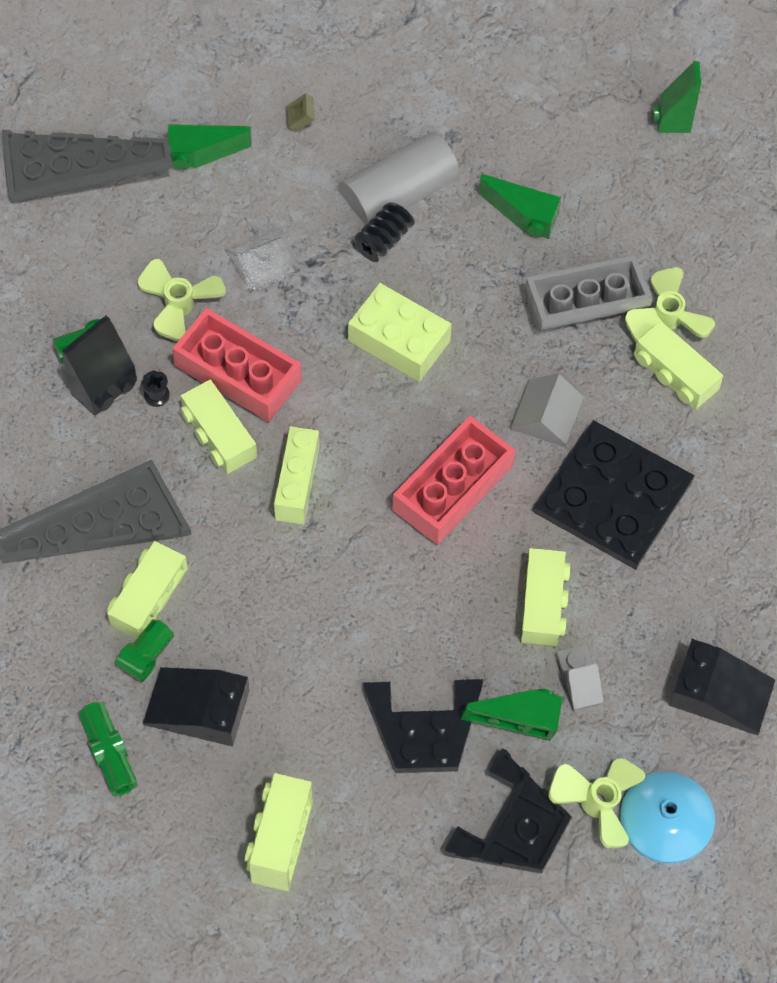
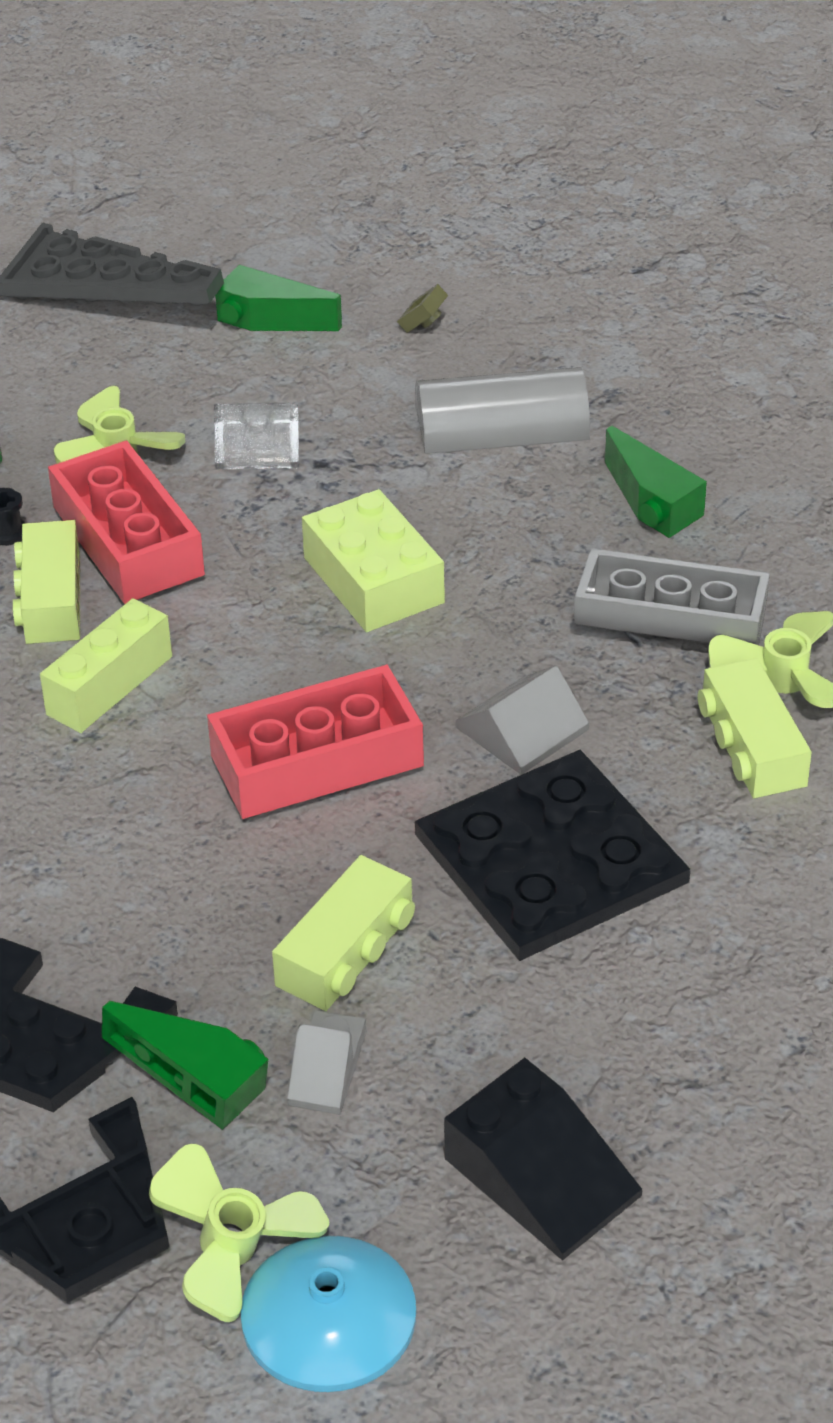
camera: 30 degrees right, 20 degrees down
black piece [354,202,415,262] -> none

